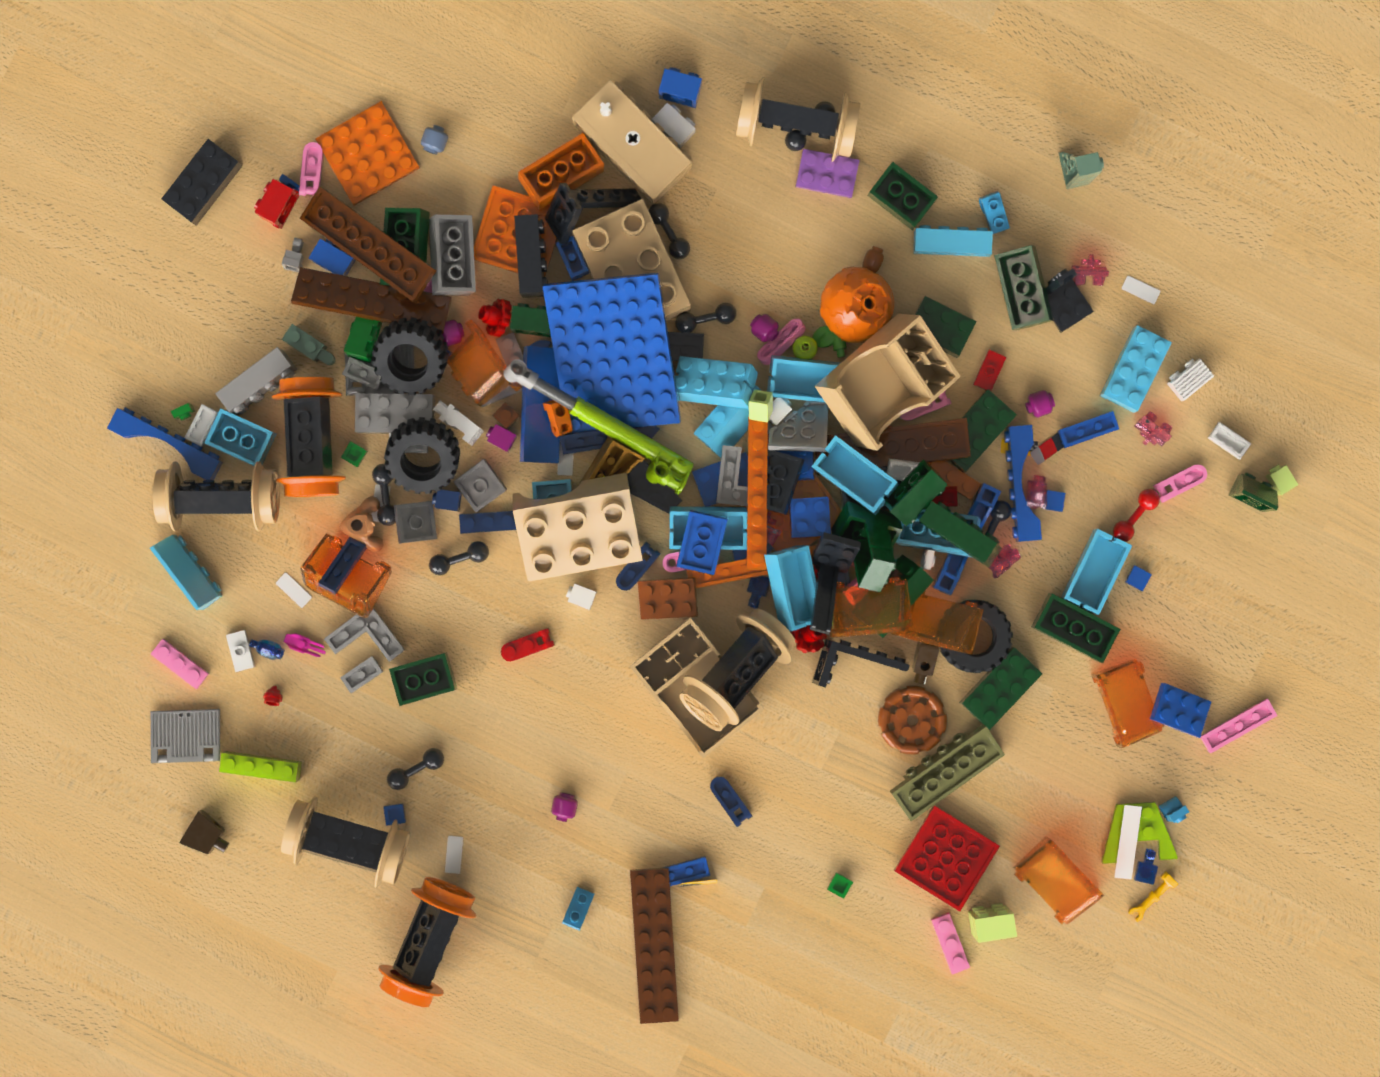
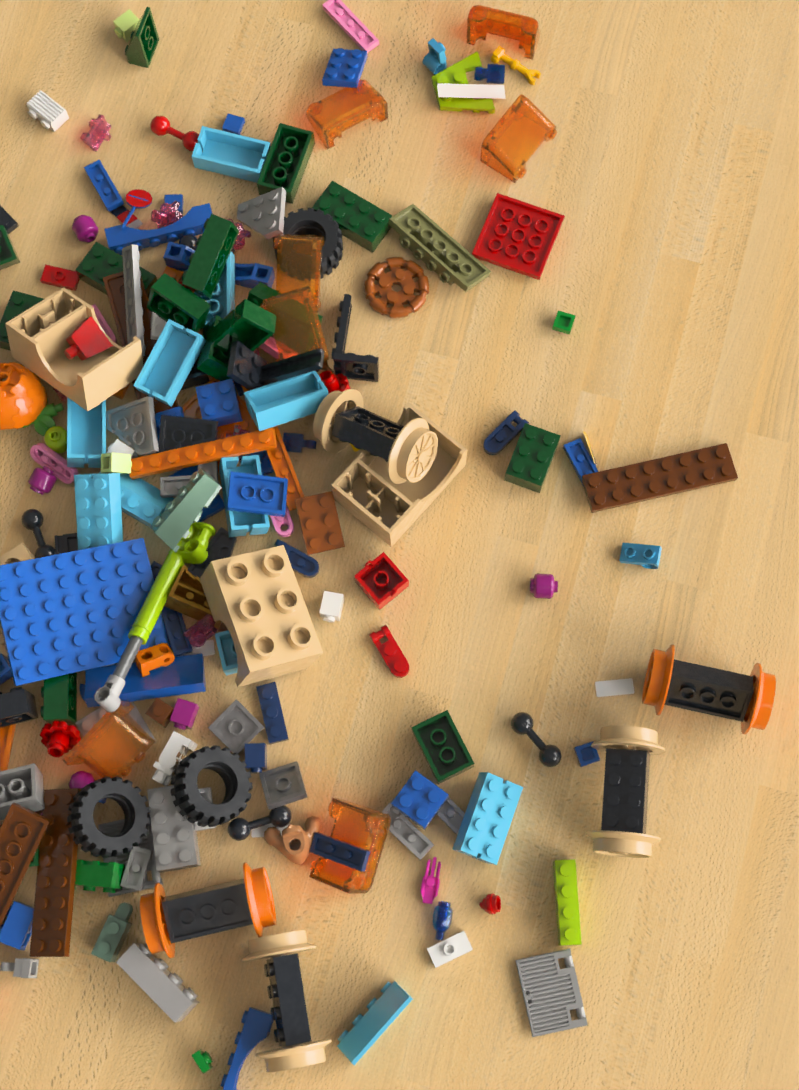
camera: 95 degrees left, 15 degrees down
bright pink plate [151,639,209,689] -> none
dark brown torso [179,810,230,854] -> none
white plate [184,404,218,447] -> none
medium azure brick [204,408,277,466] -> none
white sticker [276,573,312,608] -> none
green plate [341,441,368,468] -> none
black piece [429,541,489,576] -> none
dark brown torso [912,637,940,684] -> none
white plate [920,550,936,570] -> none
bright pink plate [931,913,970,974] -> none
yellowish green brick [968,903,1017,943] -> none
medium azure brick [1100,325,1172,413] -> none
bright pink plate [1153,465,1207,503] -> none
white plate [1208,422,1251,460] -> none
none -> red torso [64,316,113,361]
none -> red piece [121,189,152,230]
none -> light grey plate [122,244,146,356]
none -> sand green wedge [151,468,222,552]
none -> clear pink hips [184,614,218,648]
none -> light grey plate [237,187,286,239]
none -> red brick [354,552,409,610]
none -> blue brick [391,770,449,830]
none -> medium azure piece [453,772,523,865]
none -> clear orange windscreen [467,5,540,60]
none -> dark green brick [504,423,561,493]

